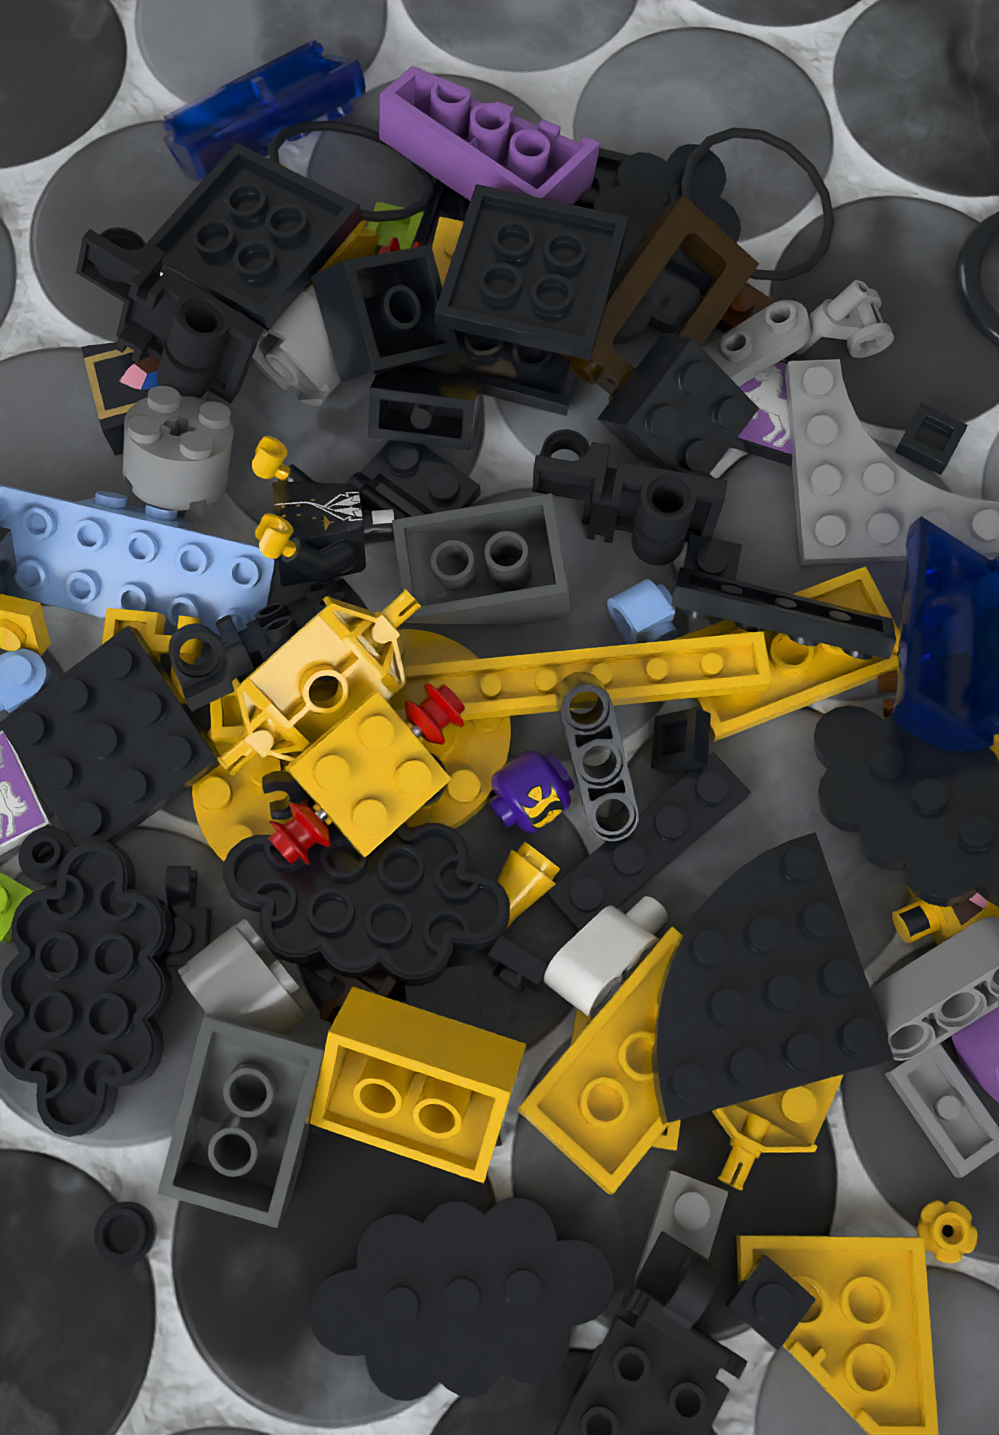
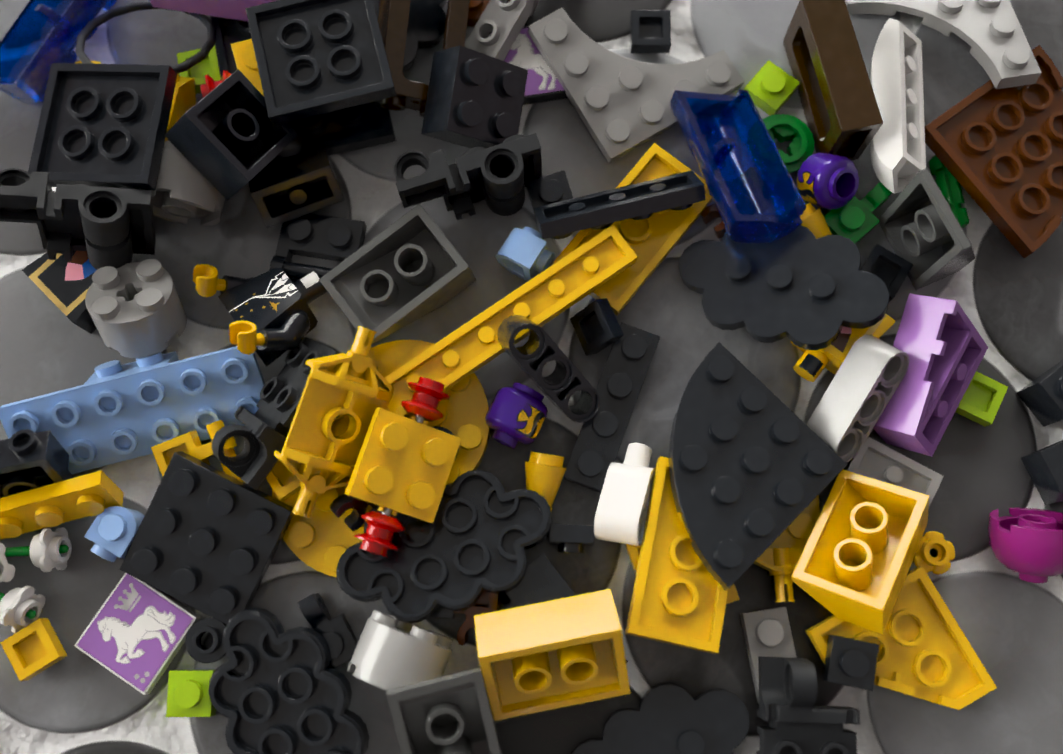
camera: 25 degrees left, 5 degrees up
none -> yellow slope [791,469,929,635]

